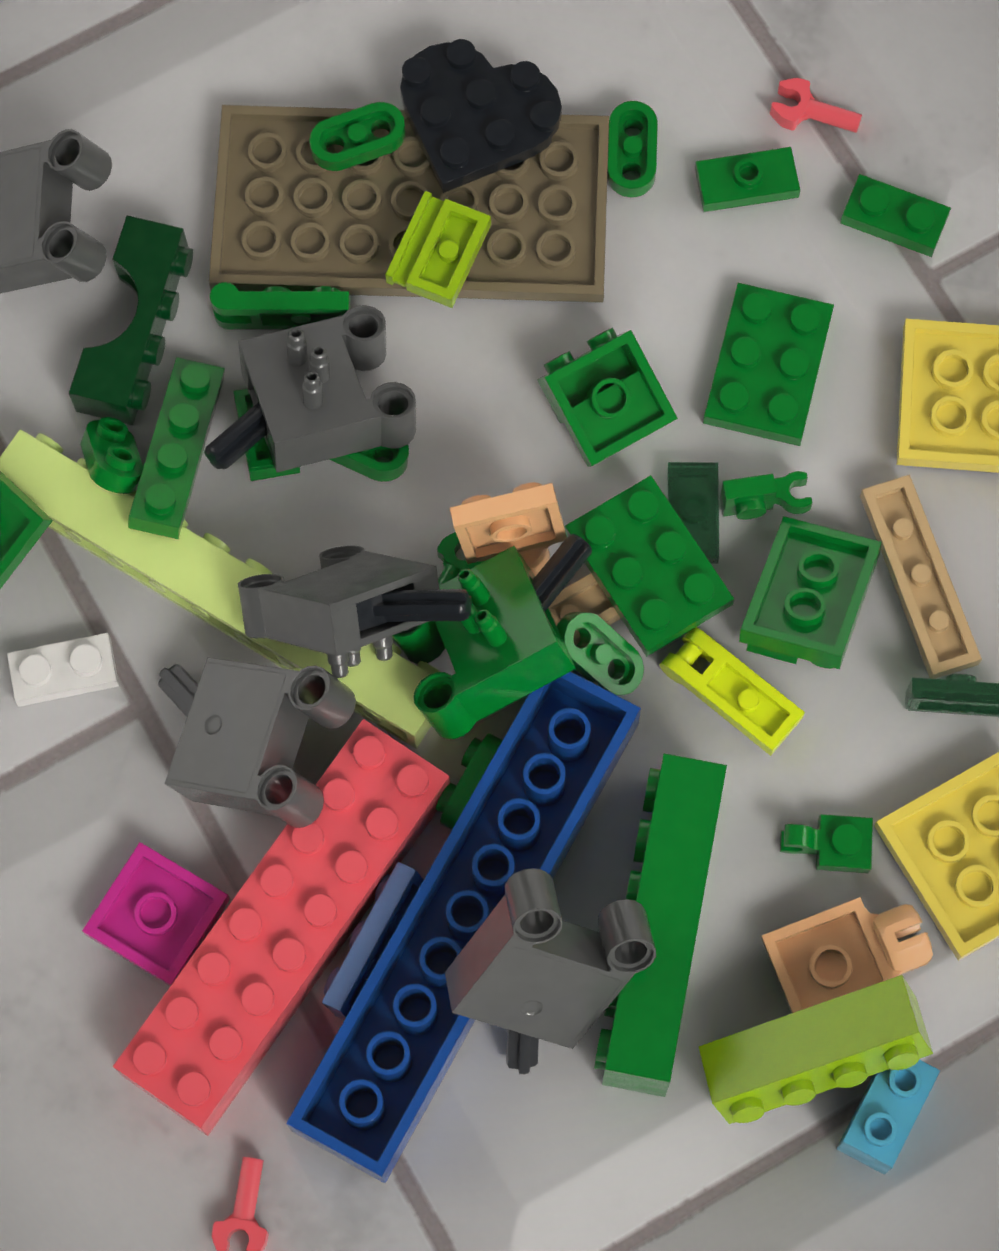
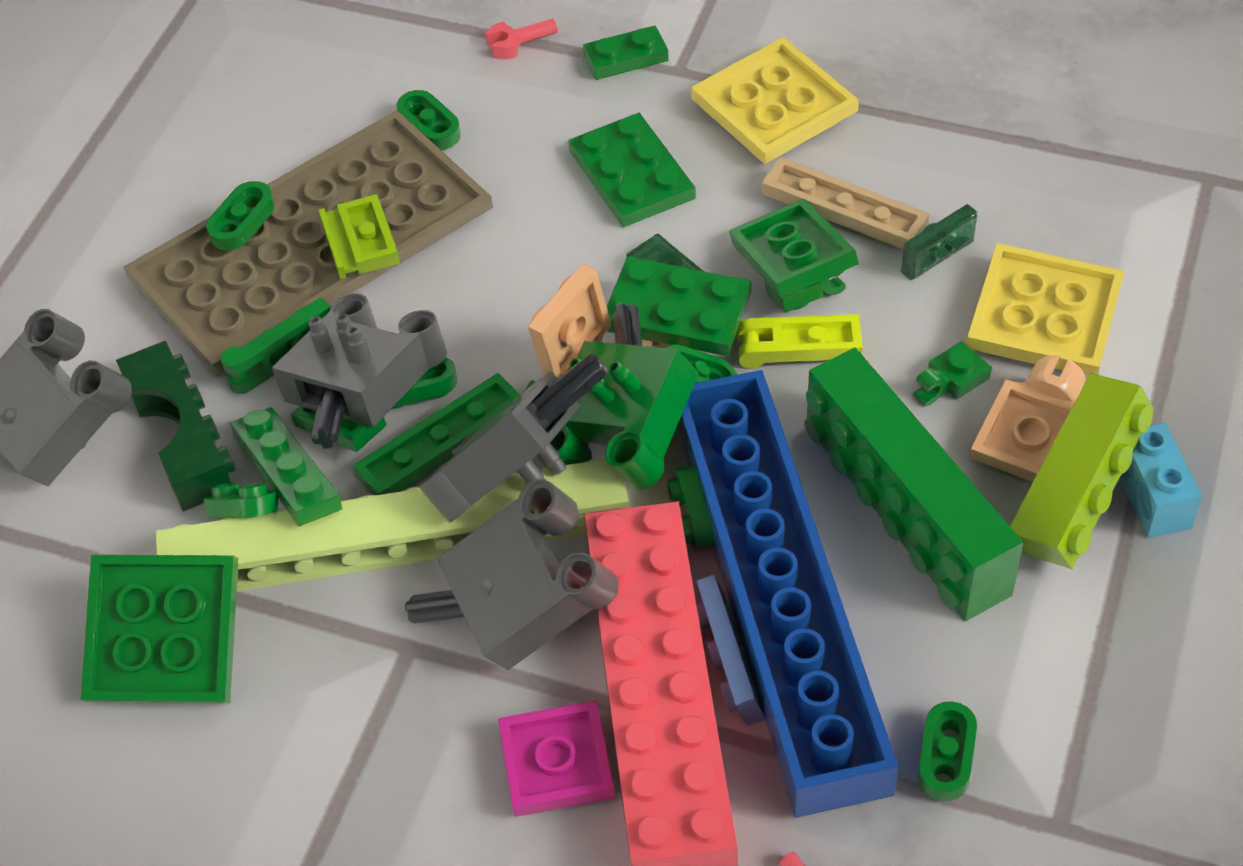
camera: 40 degrees left, 20 degrees down
white plate [7,633,119,707] -> none
black plate [400,39,562,193] -> none
dark grey piece [445,868,656,1074] -> none
green plate [537,327,678,467] -> none
green plate [695,147,800,212] -> none
green plate [720,471,813,520] -> none
none -> green plate [352,373,520,495]
none -> green plate [918,701,977,801]

